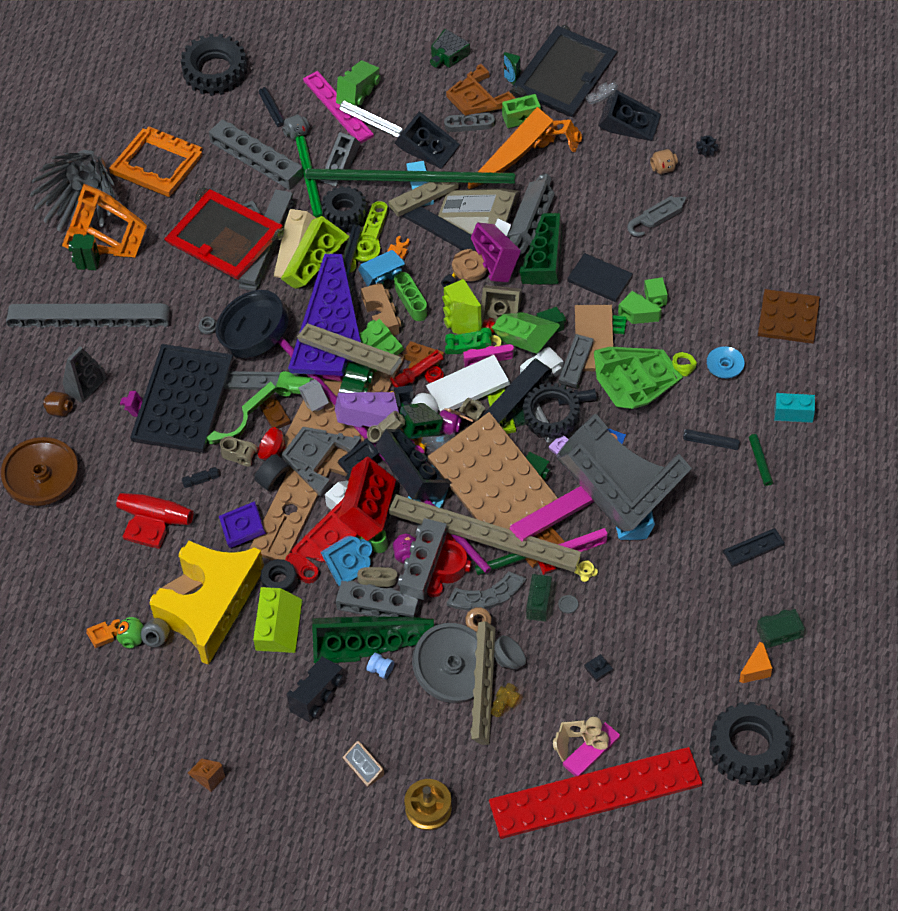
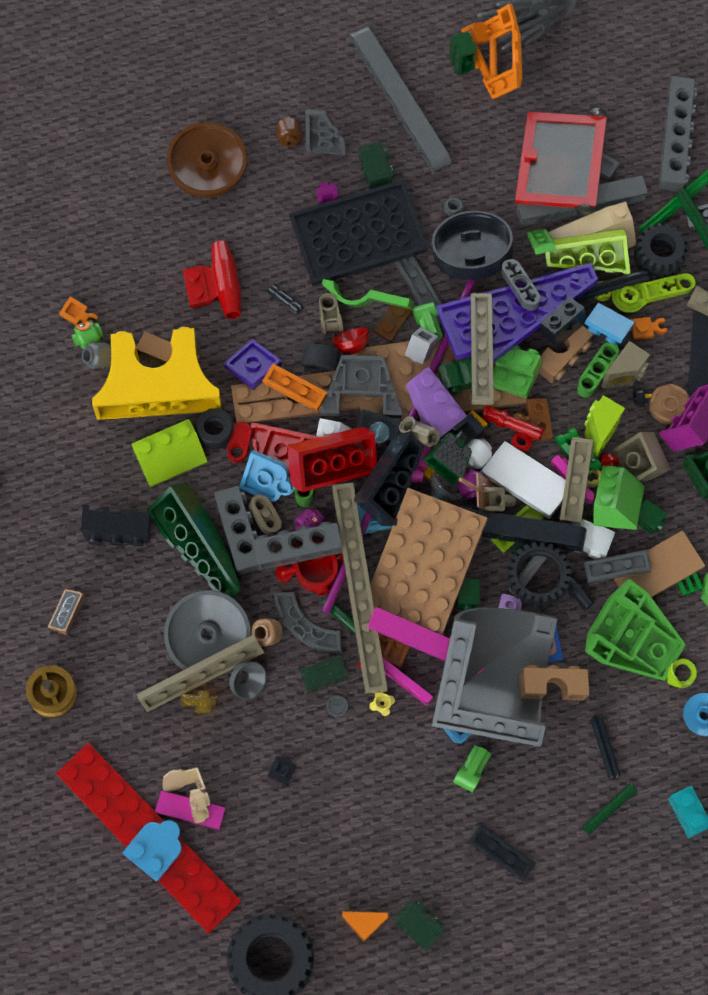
camera: 55 degrees right, 15 degrees up
orange hinge [109,126,203,197] -> none
light blue wheel [367,652,394,679] -> none
none -> dark azure plate [122,820,182,882]
none -> orange plate [262,364,327,412]
none -> clear green brick [358,141,395,190]
none -> clear light blue tile [369,422,390,443]
none -> bright green piece [453,745,491,793]
none -> dark grey beam [502,259,540,311]
none -> medium nougat arch [519,665,589,700]
none -> bright green tile [527,228,556,254]
none -> black brick [540,297,586,348]
none -> dark tan plate [560,437,593,524]
none -> dark tan slope [601,341,650,389]

